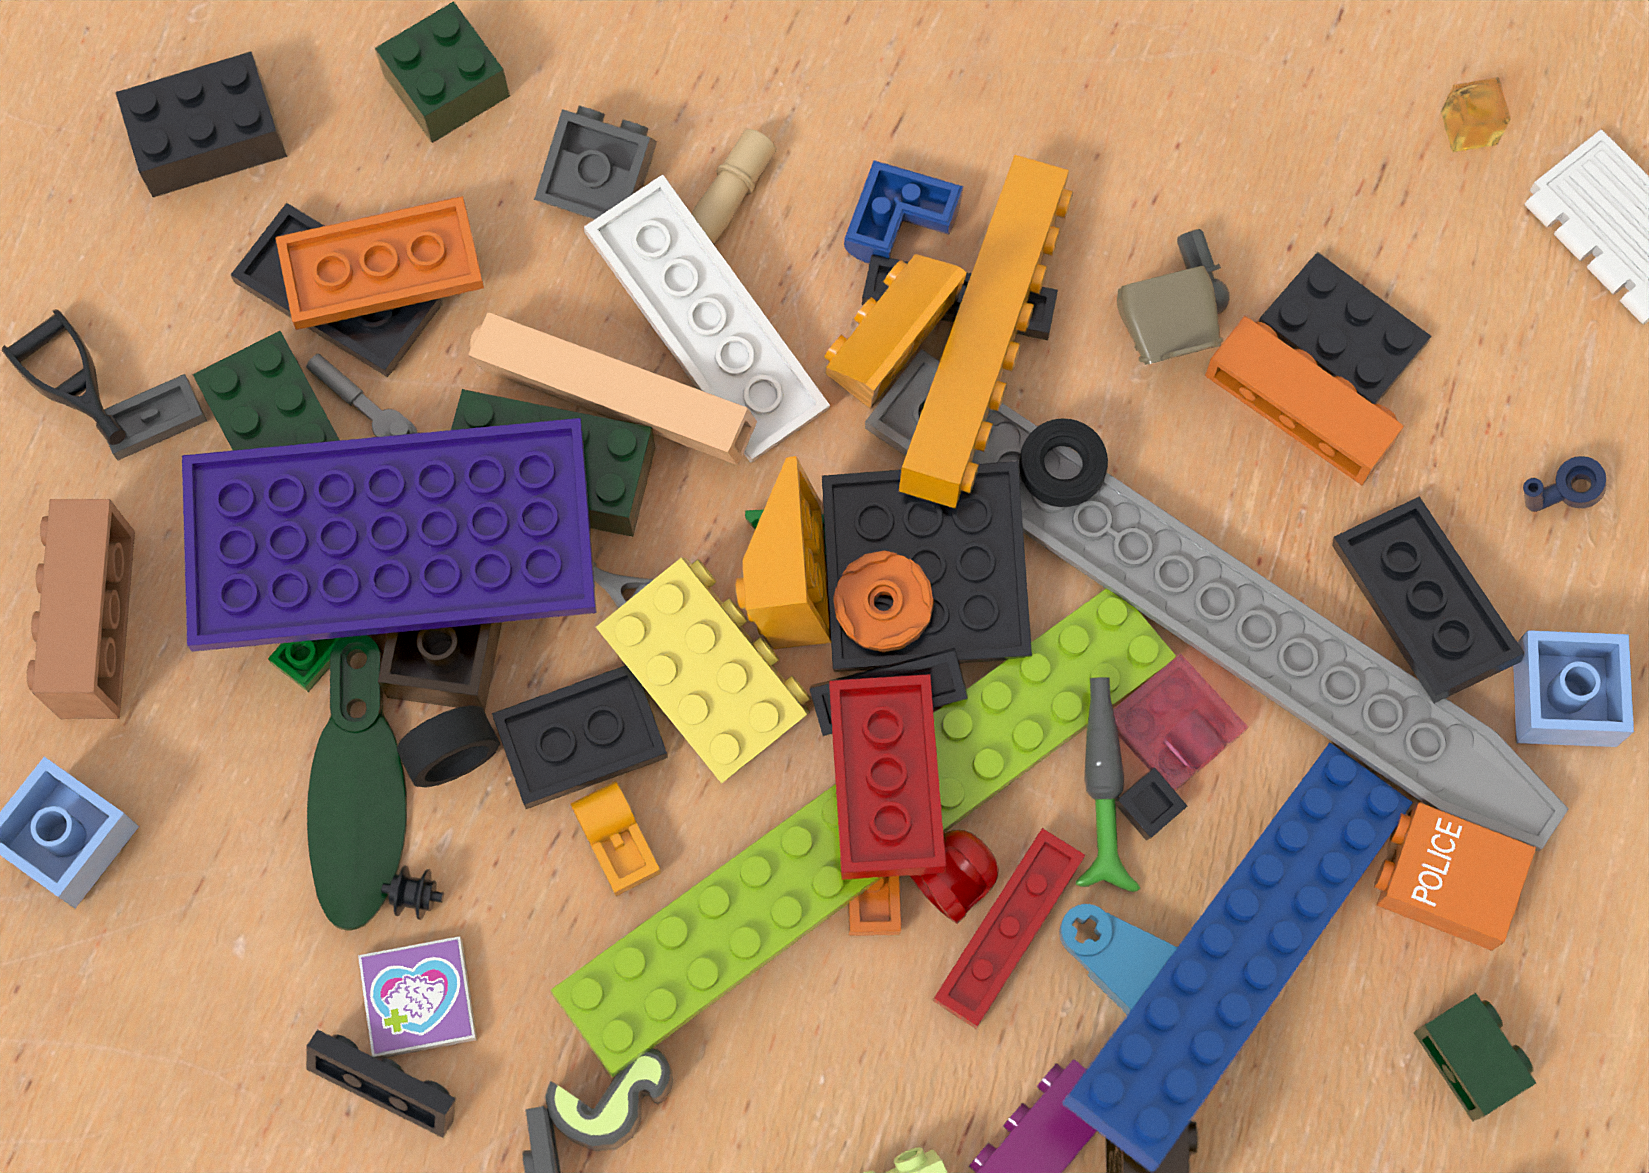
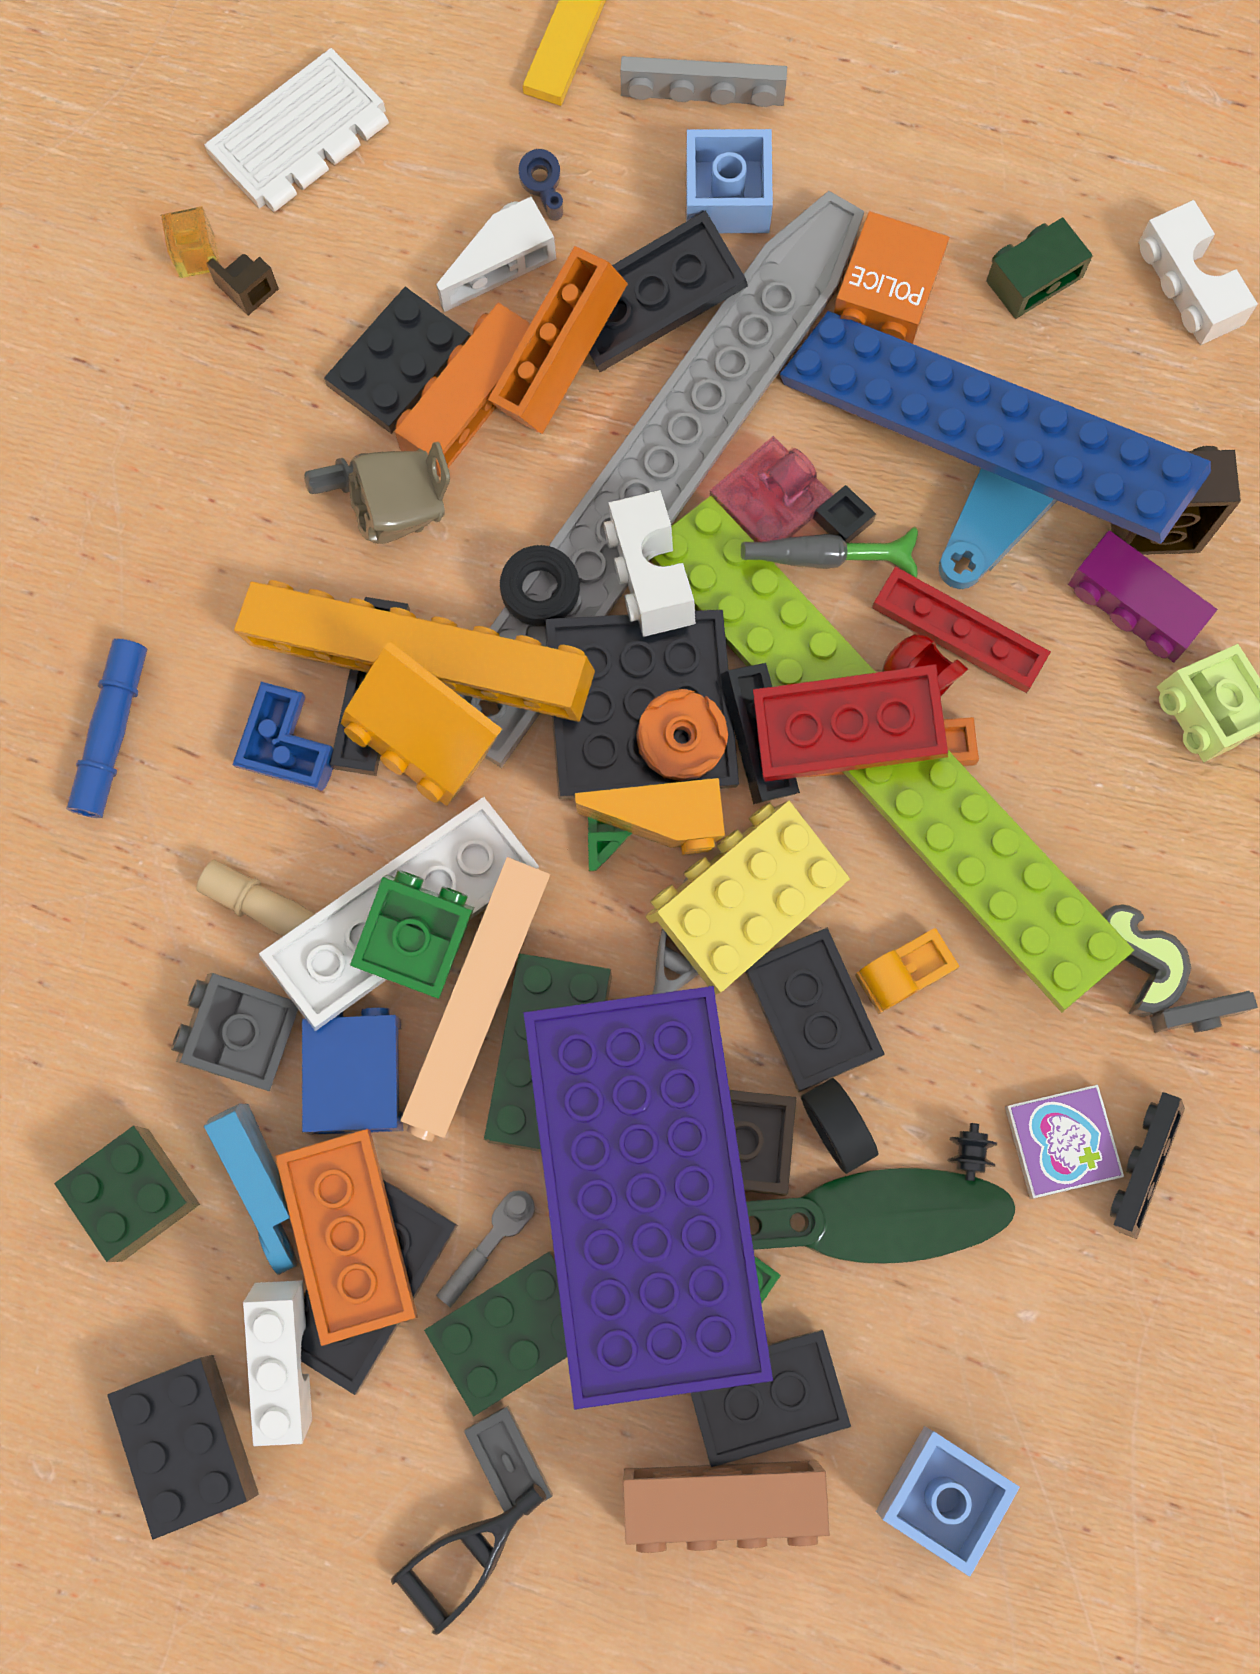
camera: 90 degrees left, 5 degrees up
none -> blue piece [66,639,148,818]
none -> dark azure piece [204,1103,297,1275]
none -> dark brown panel [206,254,279,316]
none -> white arch [243,1280,312,1446]
none -> blue panel [302,1008,403,1135]
none -> green plate [350,870,475,999]
none -> white slope [436,197,556,312]
none -> orange brick [488,246,628,434]
none -> white arch [603,490,695,637]
none -> black plate [691,1329,851,1468]

